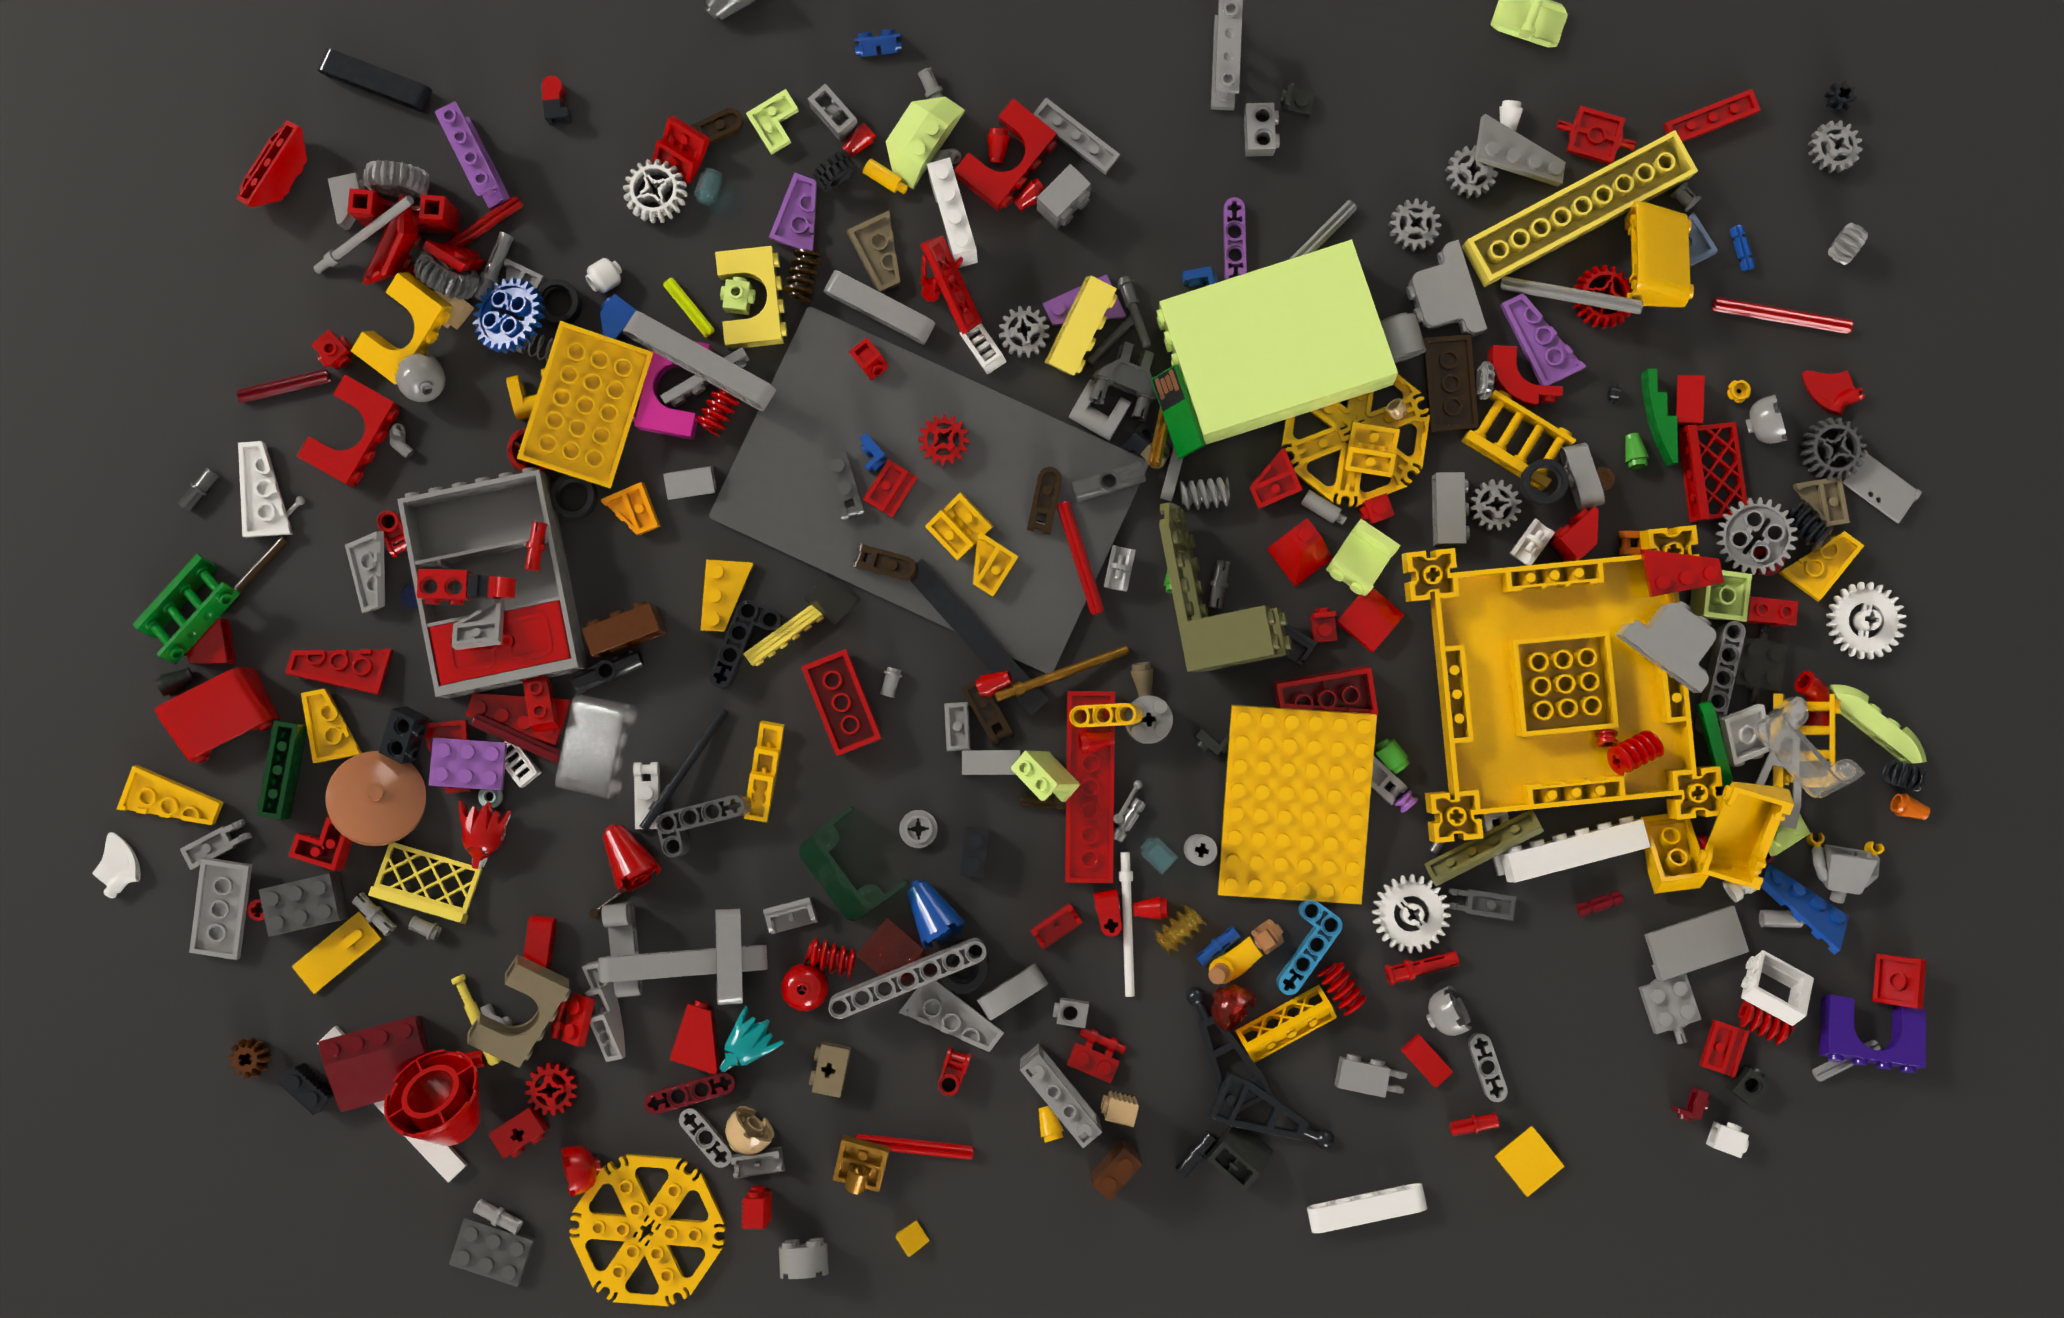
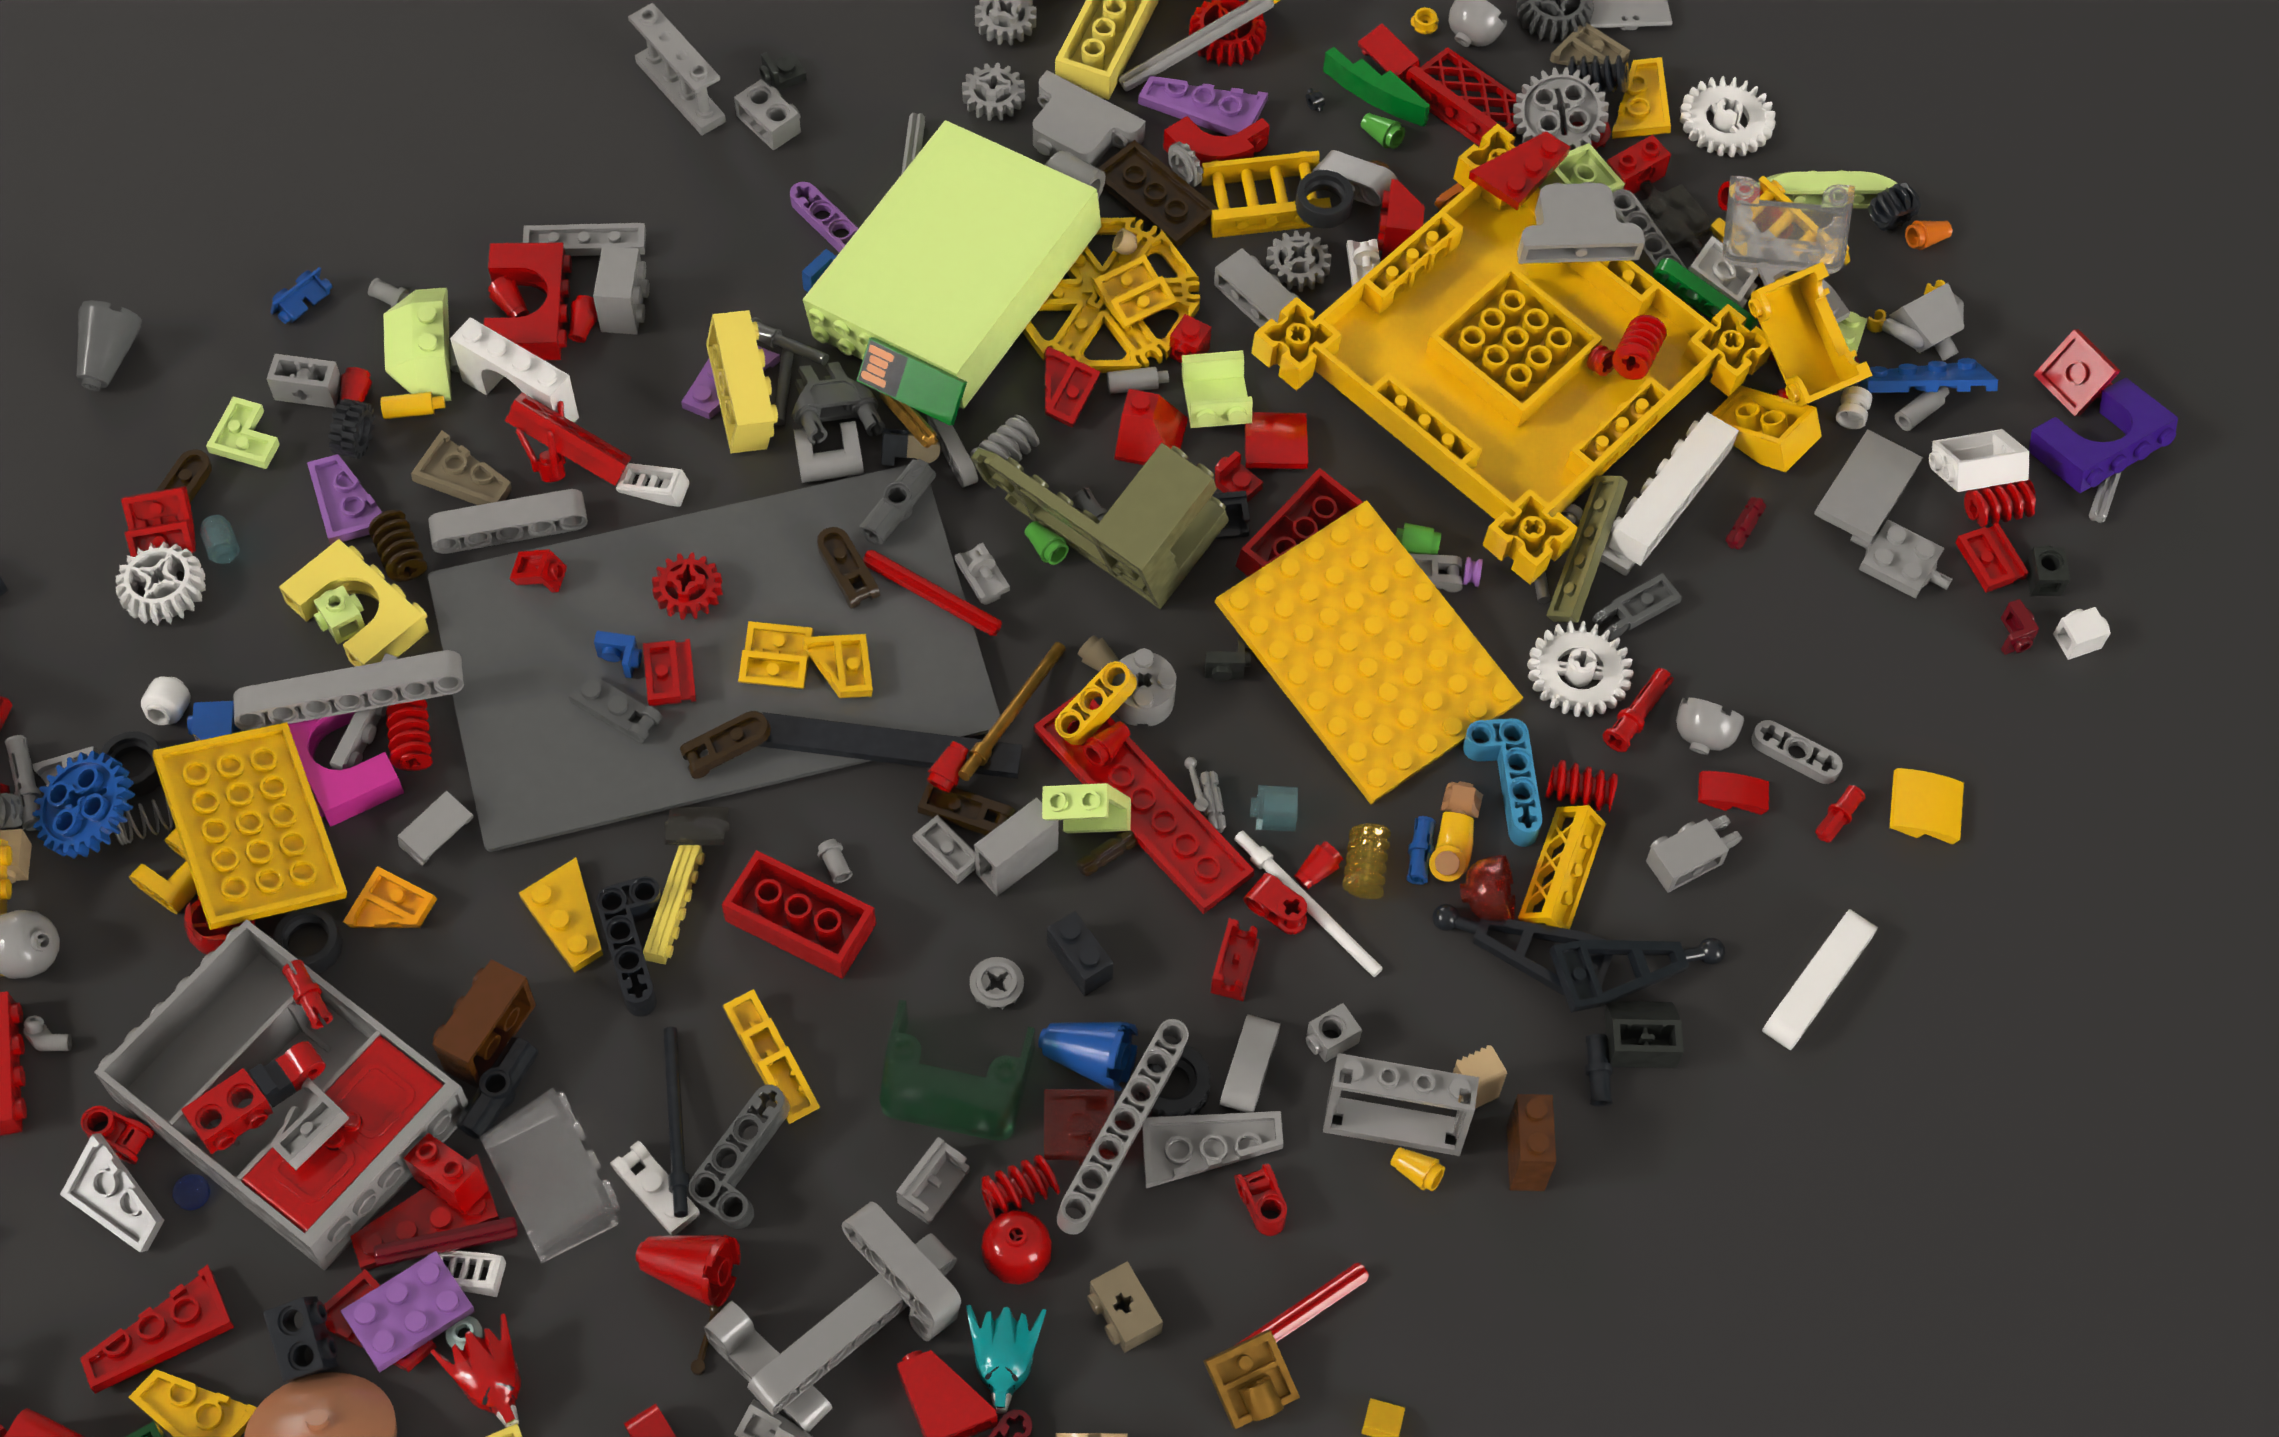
camera: 45 degrees left, 25 degrees down
neon yellow axle [663,278,715,338] -> none
light grey gear [999,306,1050,358] -> none
red plate [1067,1028,1127,1084] -> none
light grey piece [1184,834,1217,866] -> none

